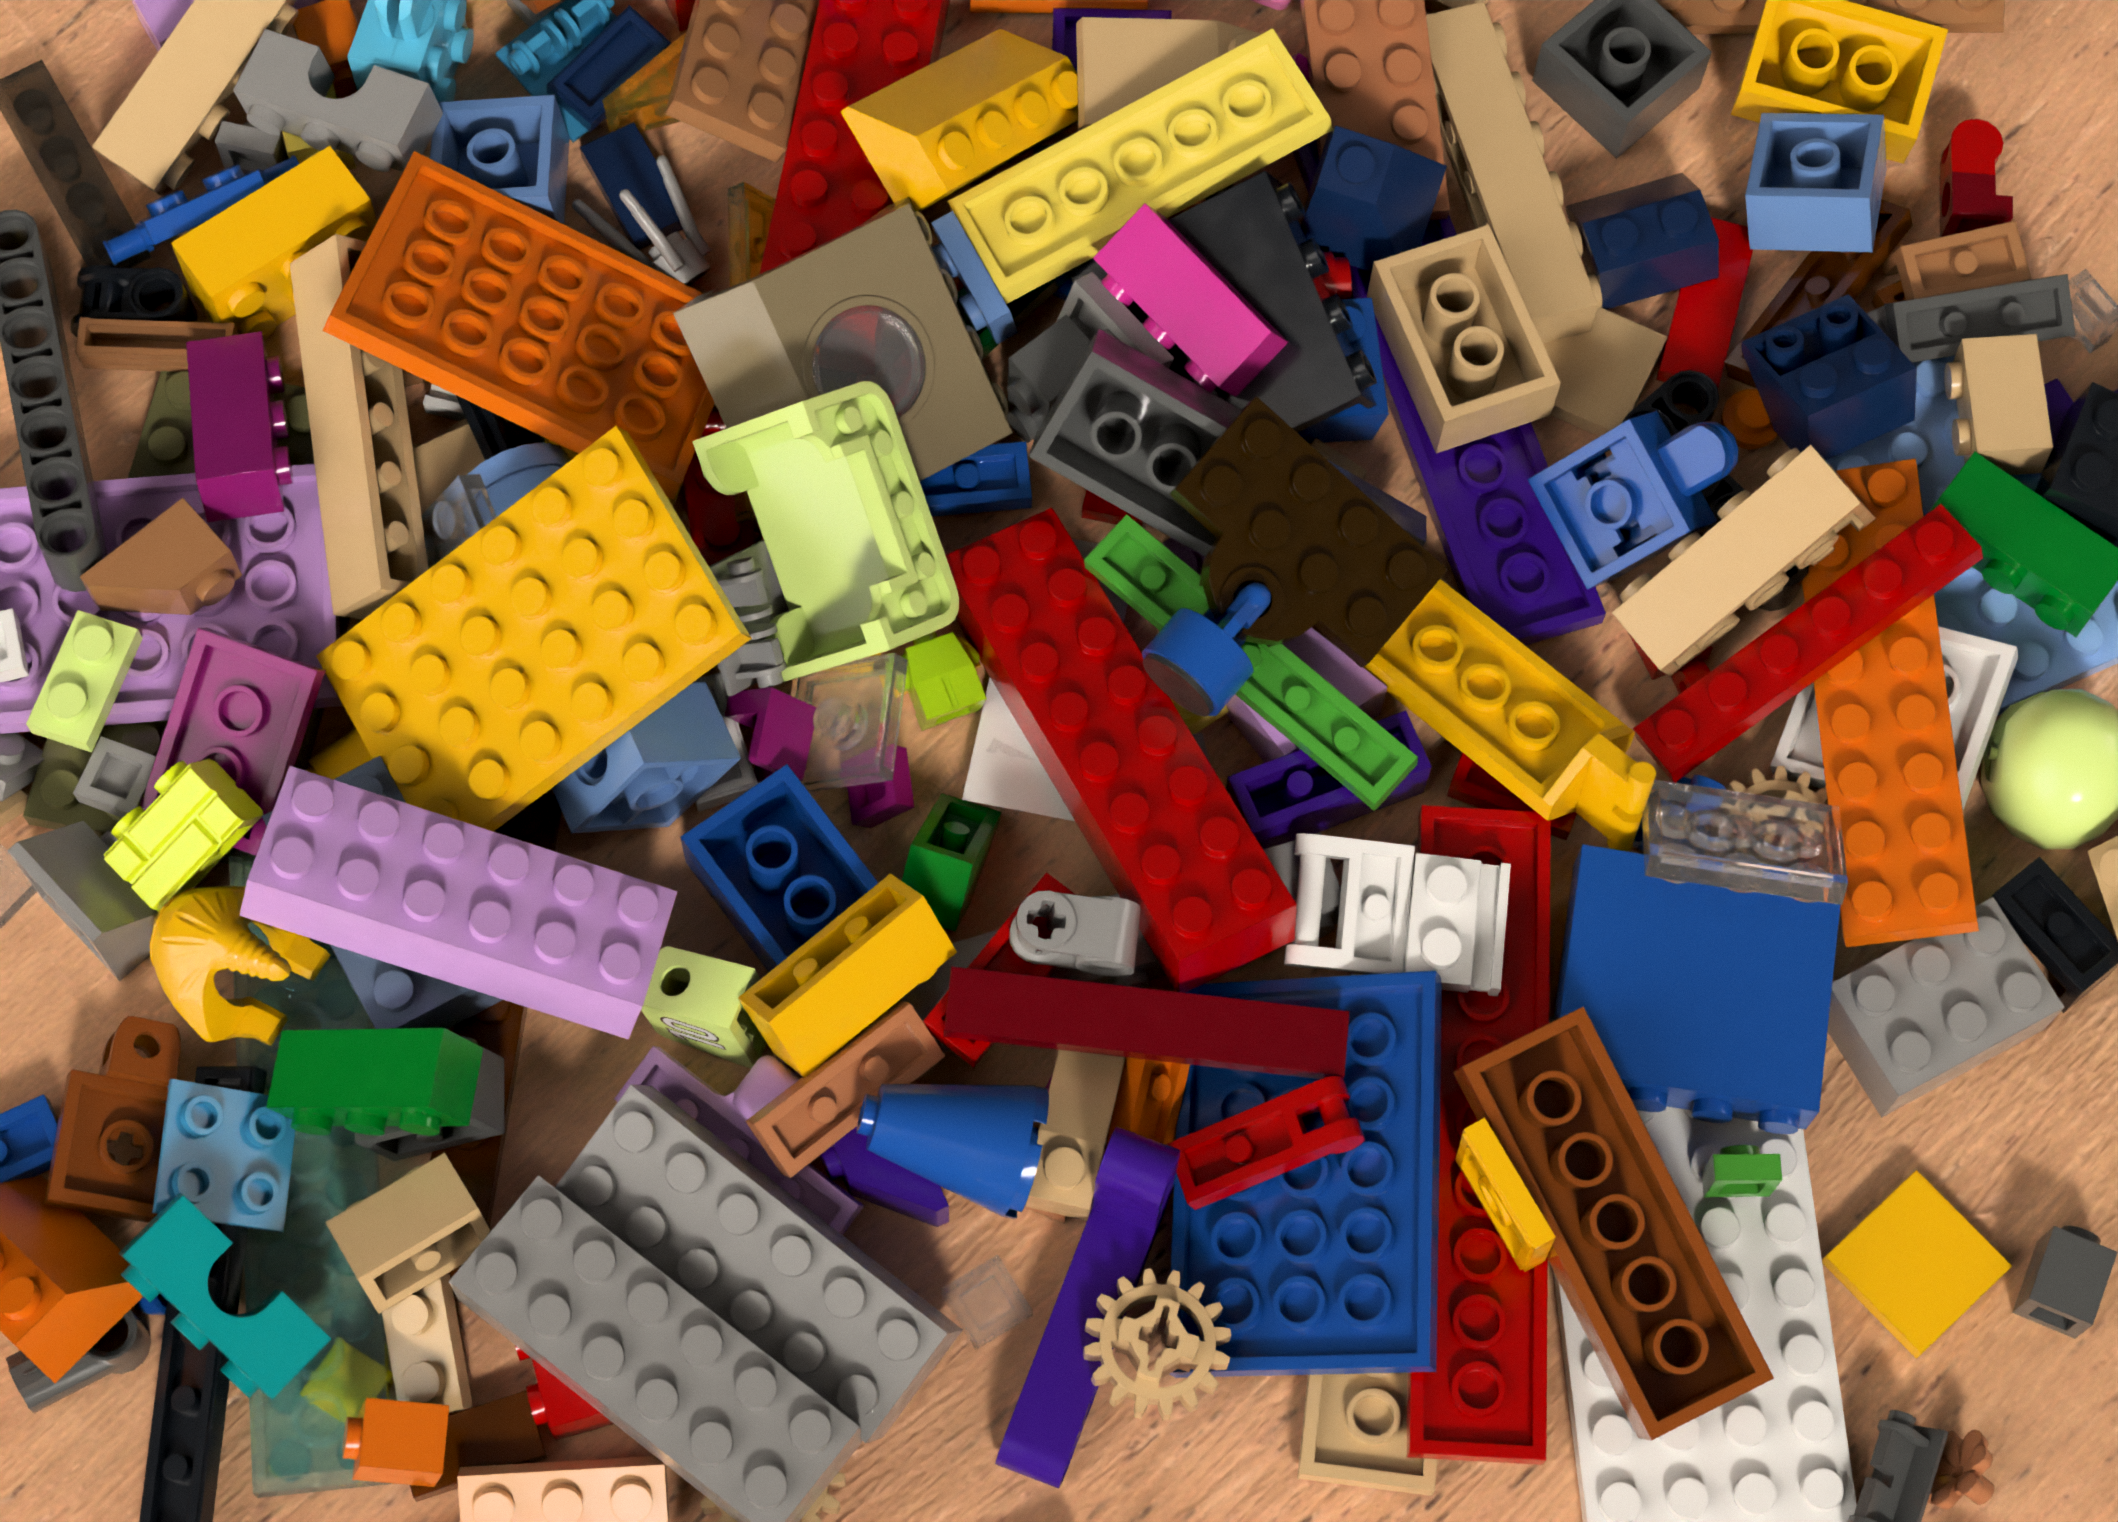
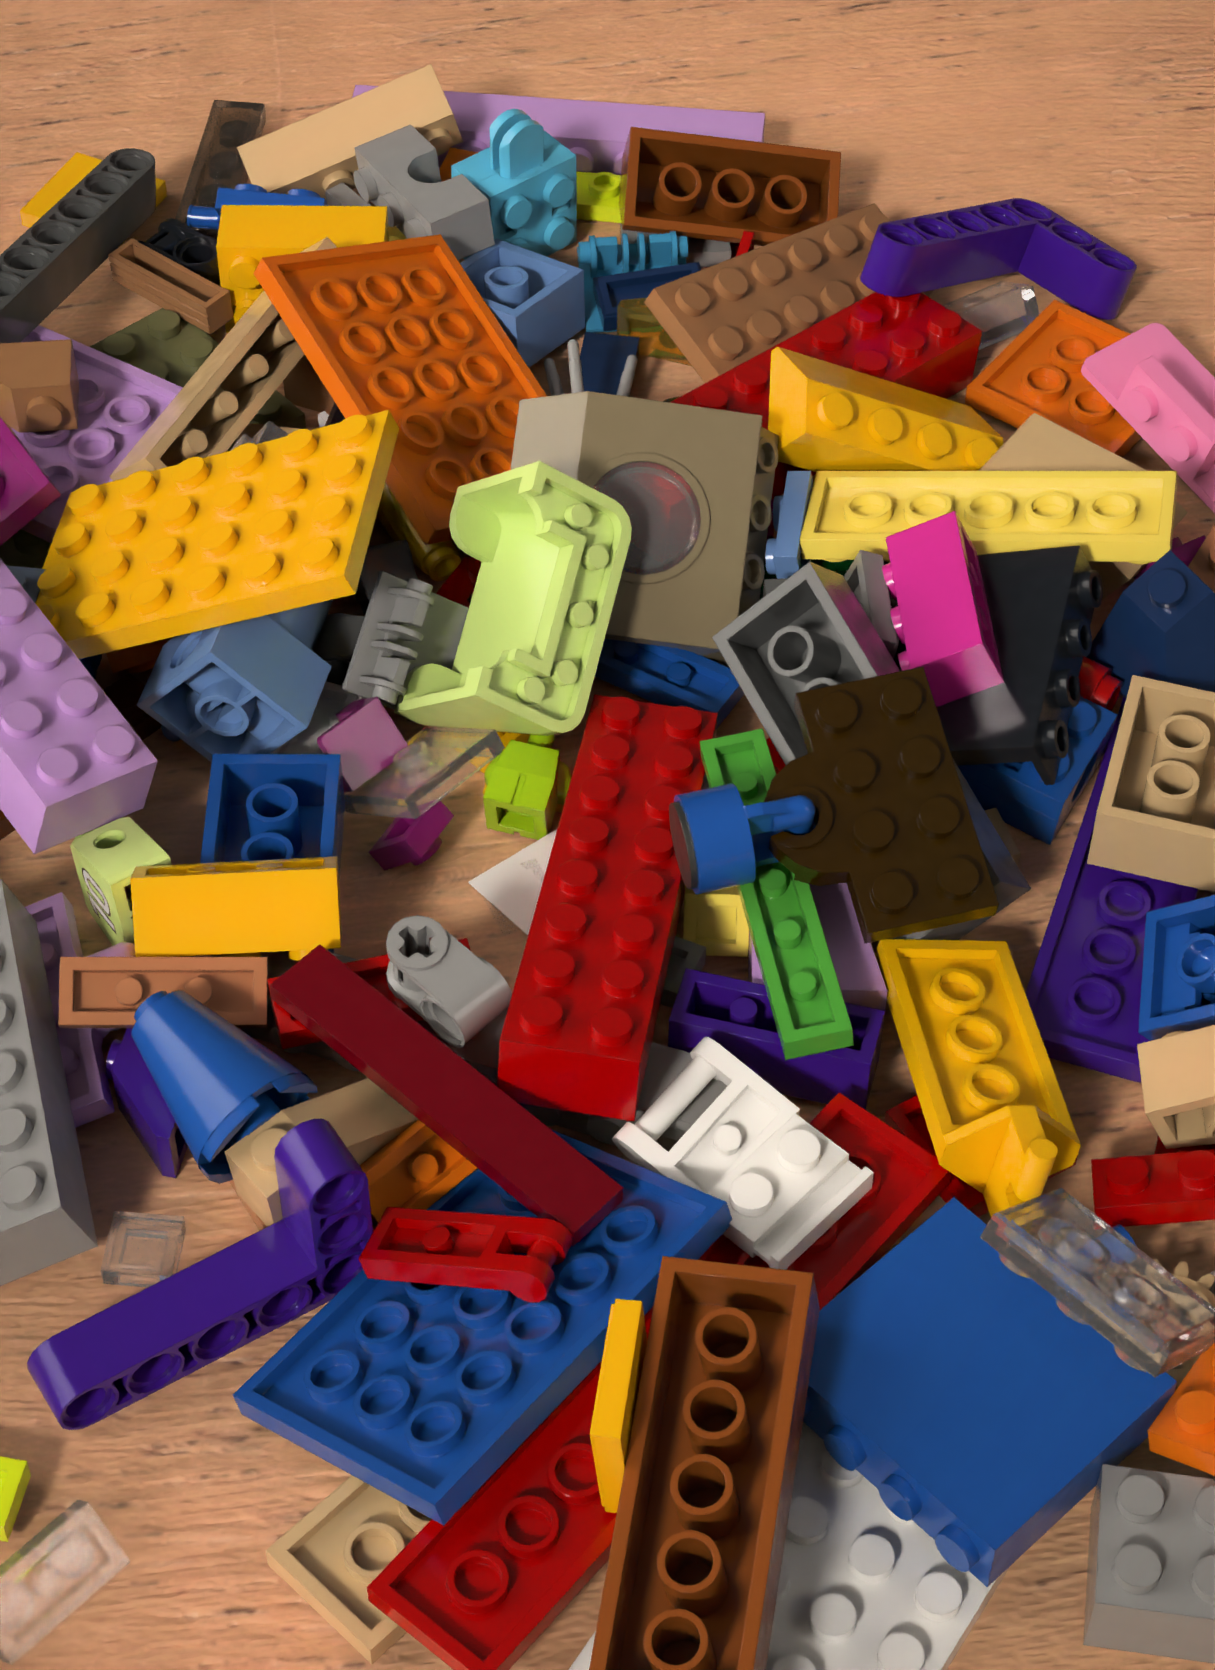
camera: 40 degrees right, 20 degrees down
magenta brick [186,331,293,523] -> none
green slope [902,793,1002,931] -> none
tan gear [1083,1268,1231,1420] -> none
bright green plate [1701,1145,1782,1197] -> none

